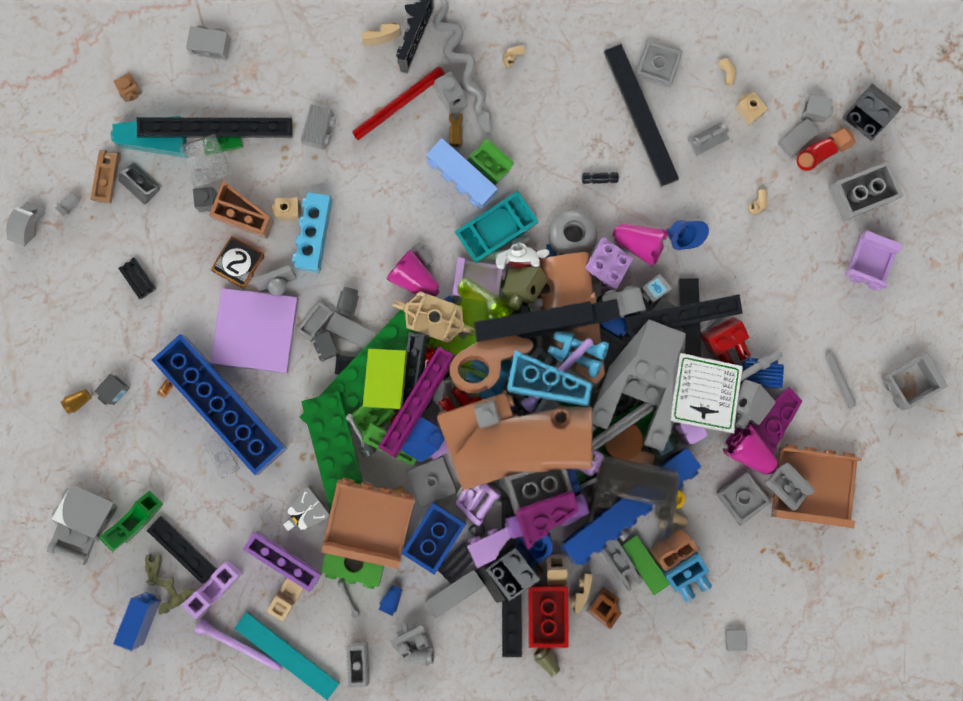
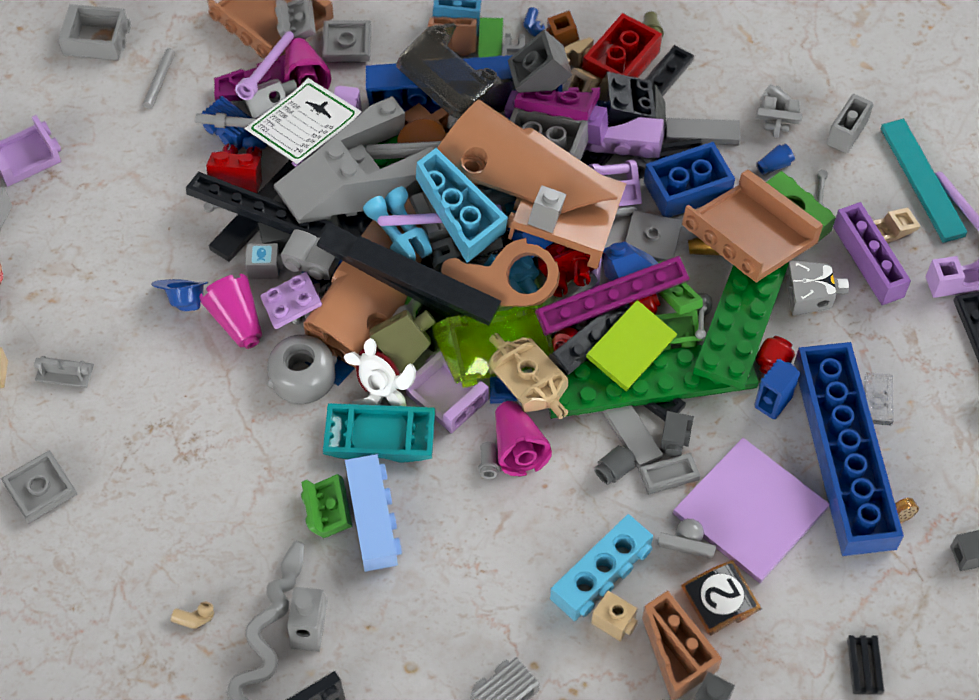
camera: 145 degrees left, 25 degrees down
red axle [352,67,445,140] -> none
pearl gold bar [449,113,463,147] -> none
black axle [582,172,619,184] -> none
black tile [604,44,679,187] -> none
tan arm [748,189,767,215] -> none
none -> lavender piece [235,31,294,100]
none -> dark grey slope [508,29,572,92]
none -> blue arm [523,7,545,37]
none -> blue brick [754,359,800,419]
none -> red head [755,336,795,374]

